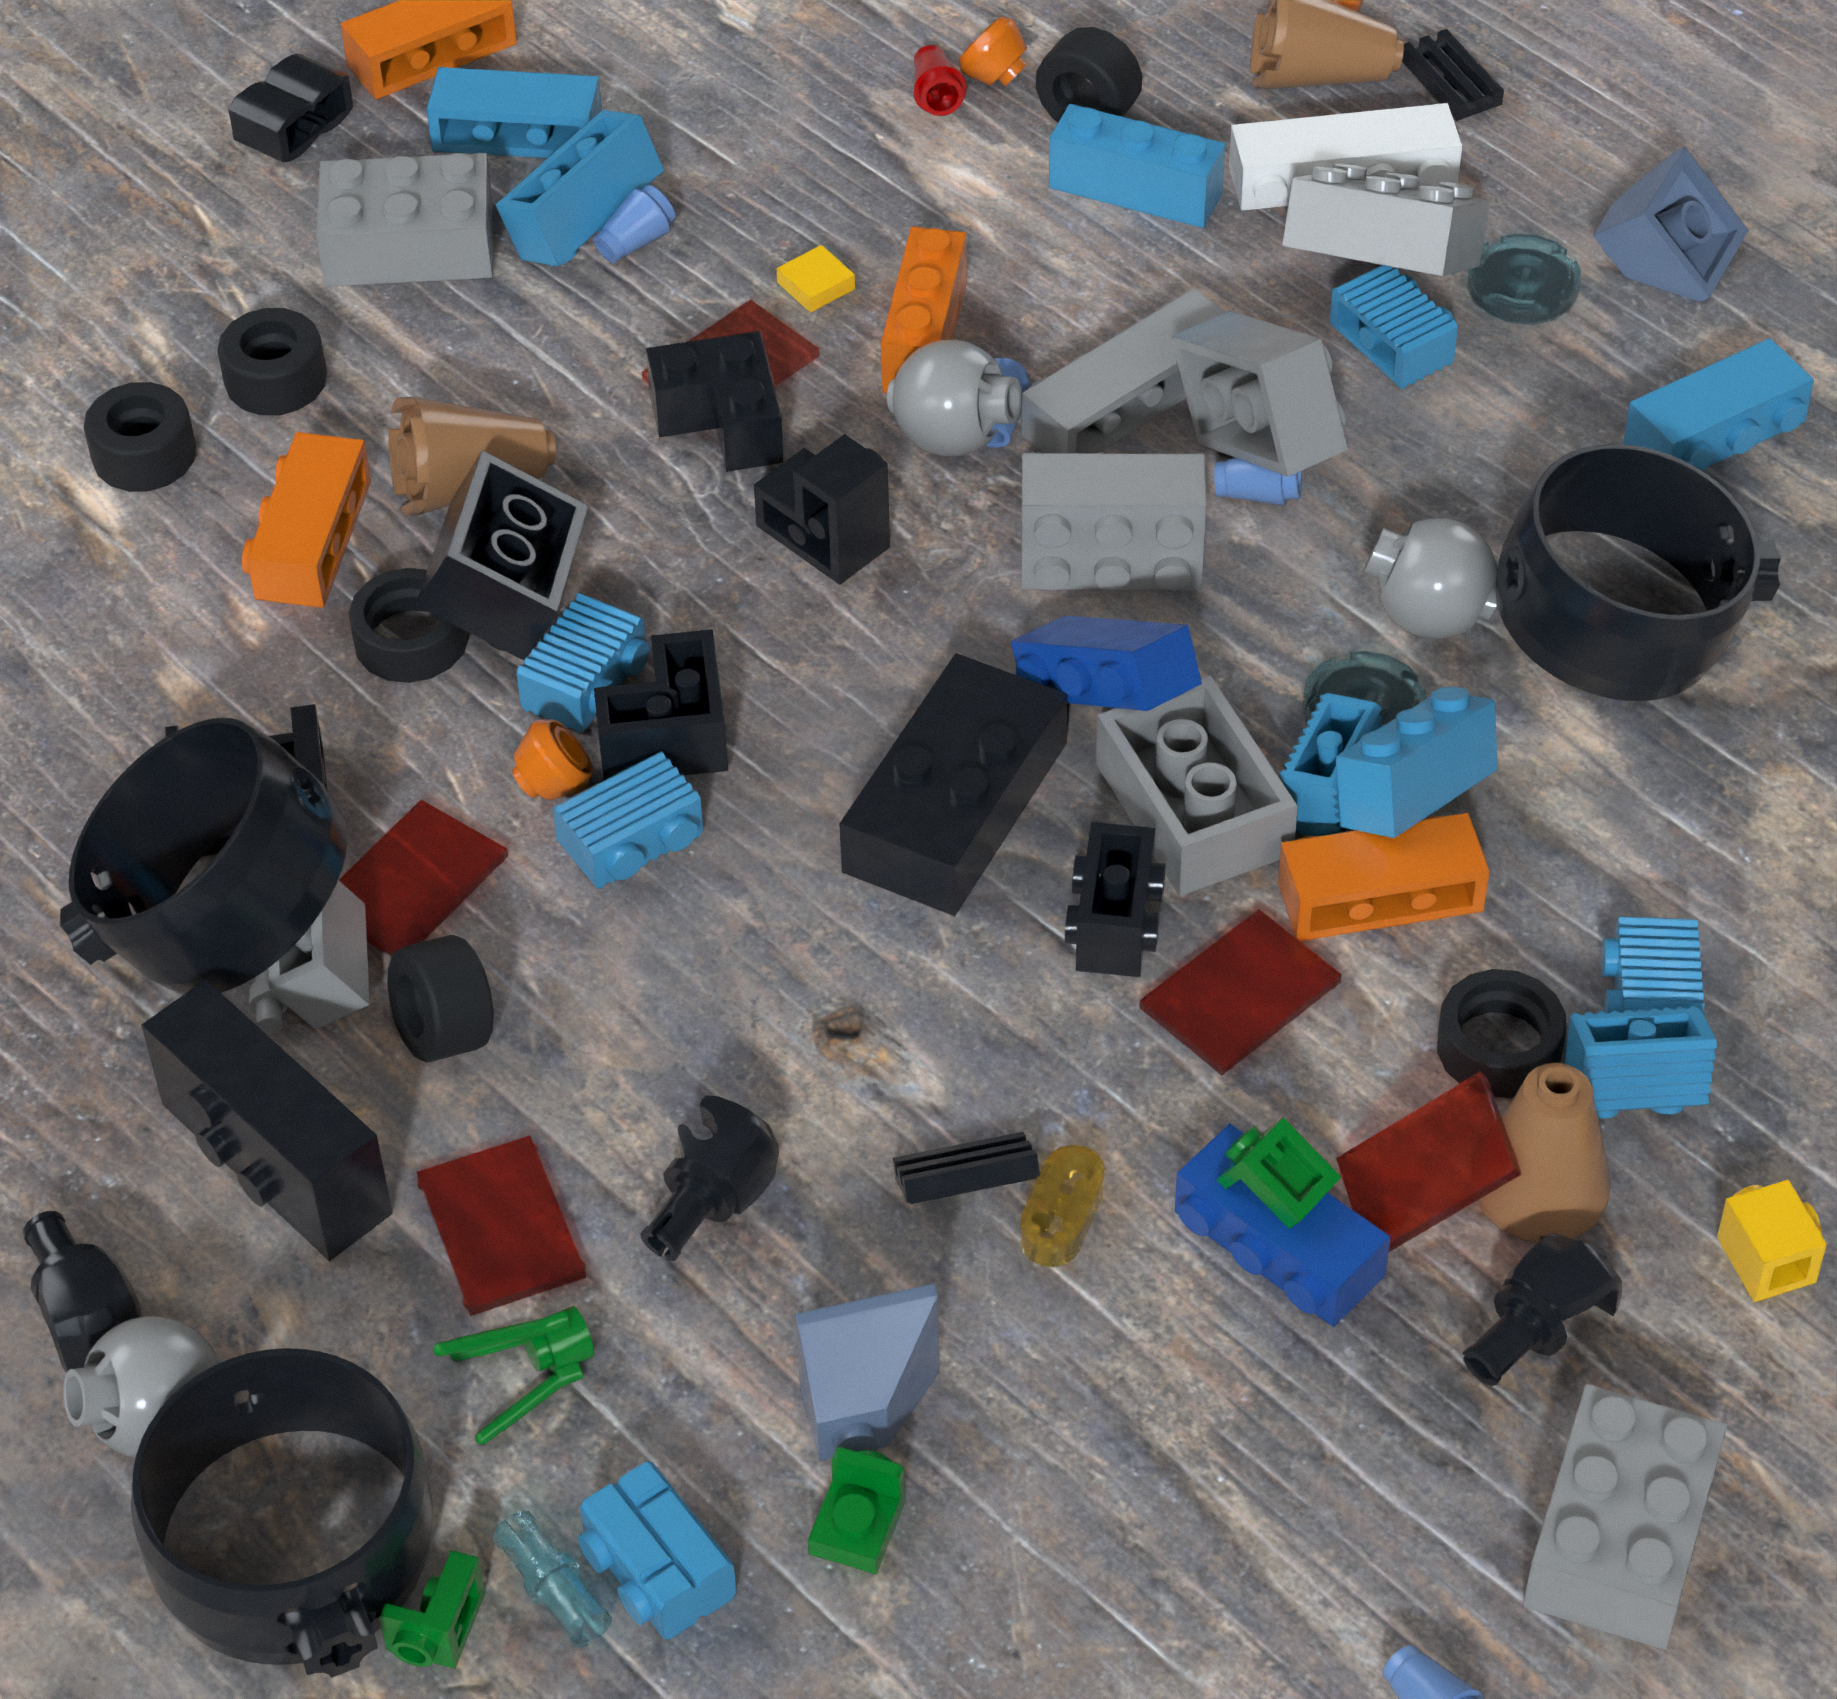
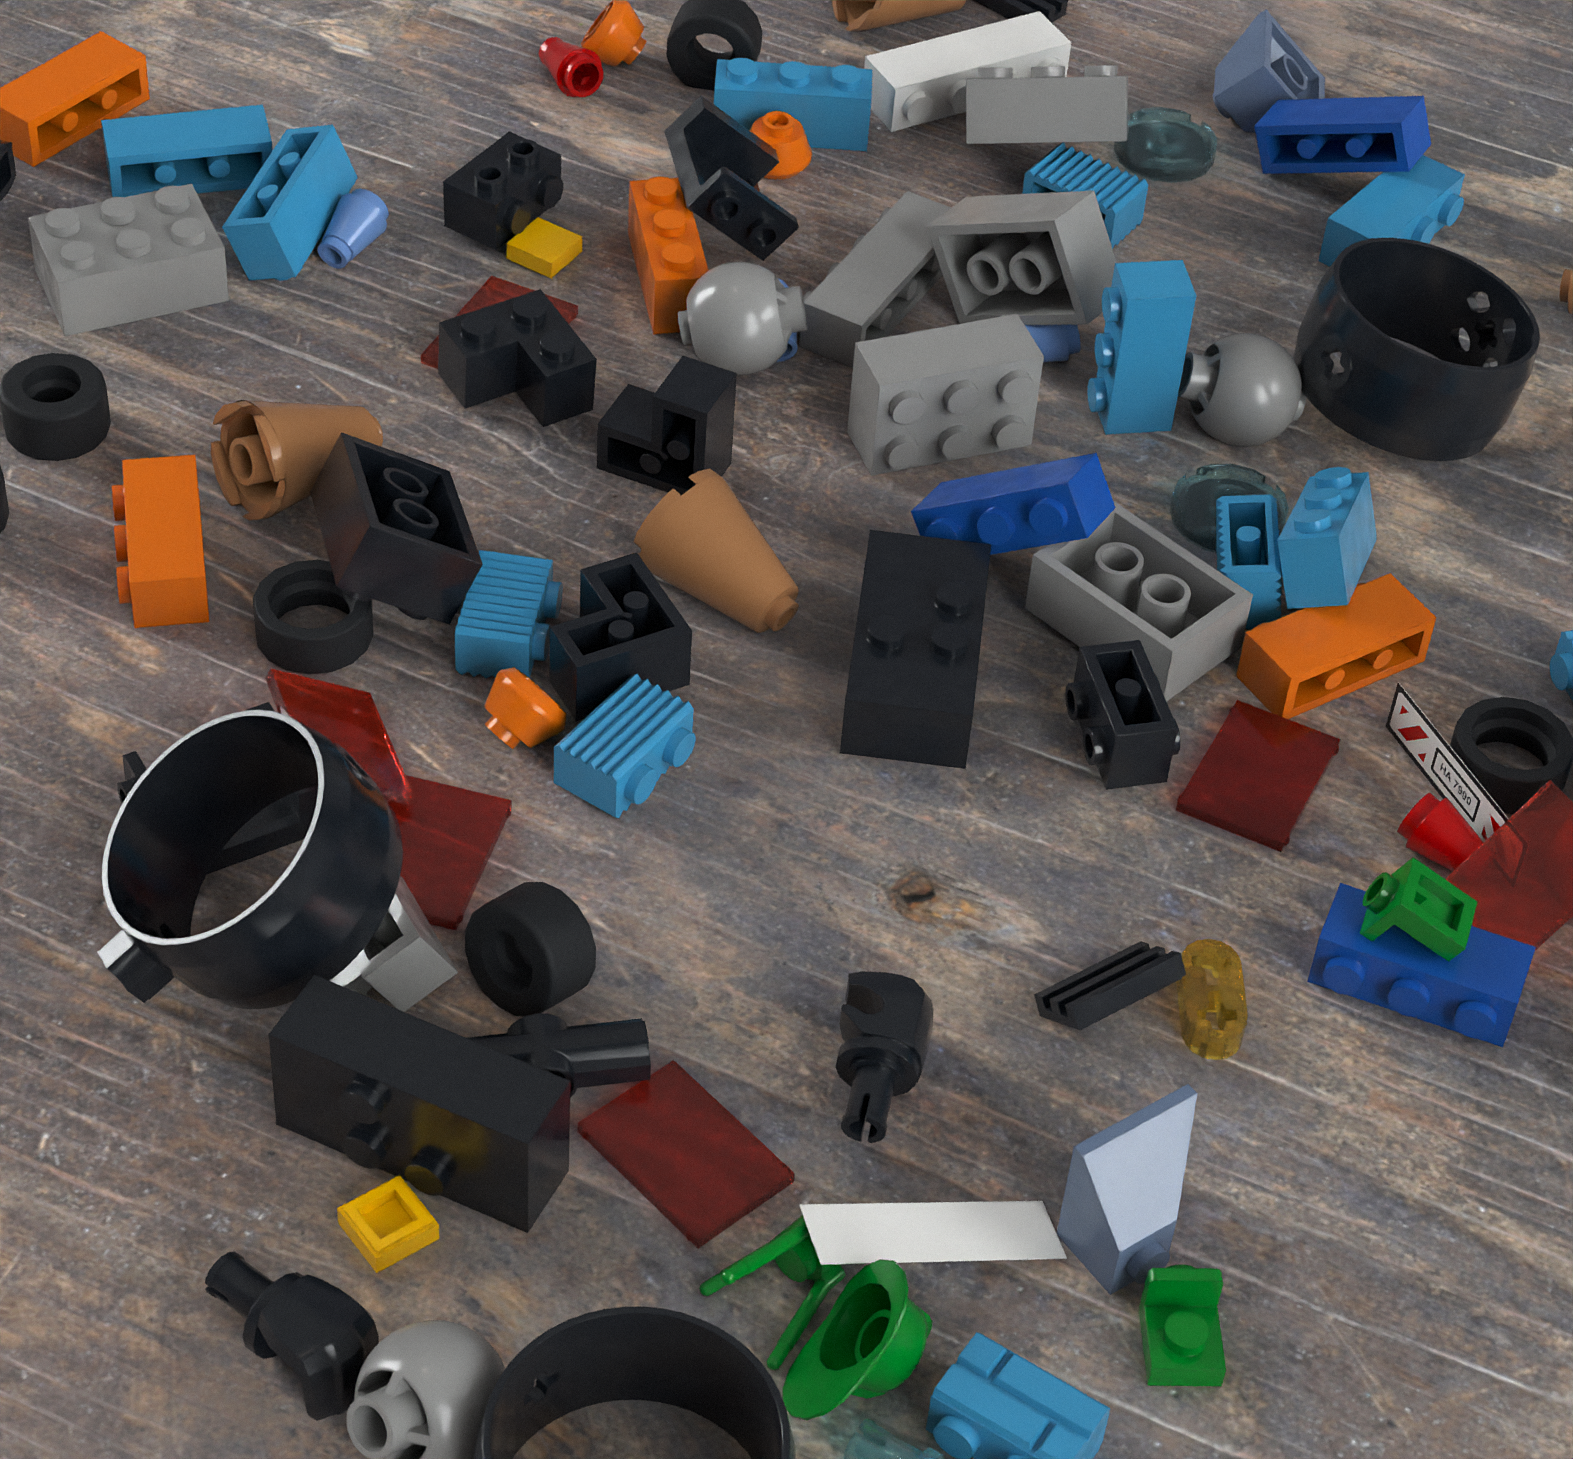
camera: 25 degrees left, 5 degrees down
none -> clear red piece [265,668,414,805]
none -> yellow tile [337,1175,439,1273]
none -> black brick [443,131,564,250]
none -> black piece [468,1013,651,1098]
none -> medium nougat cone [632,468,799,633]
none -> black panel [664,96,799,261]
none -> orange cone [750,111,812,180]
none -> green piece [782,1259,932,1420]
none -> white sticker [799,1201,1067,1265]
none -> dark azure brick [1087,260,1196,435]
none -> blue brick [1254,96,1431,174]
none -> white sticker [1386,682,1531,890]
none -> red cone [1397,792,1498,885]

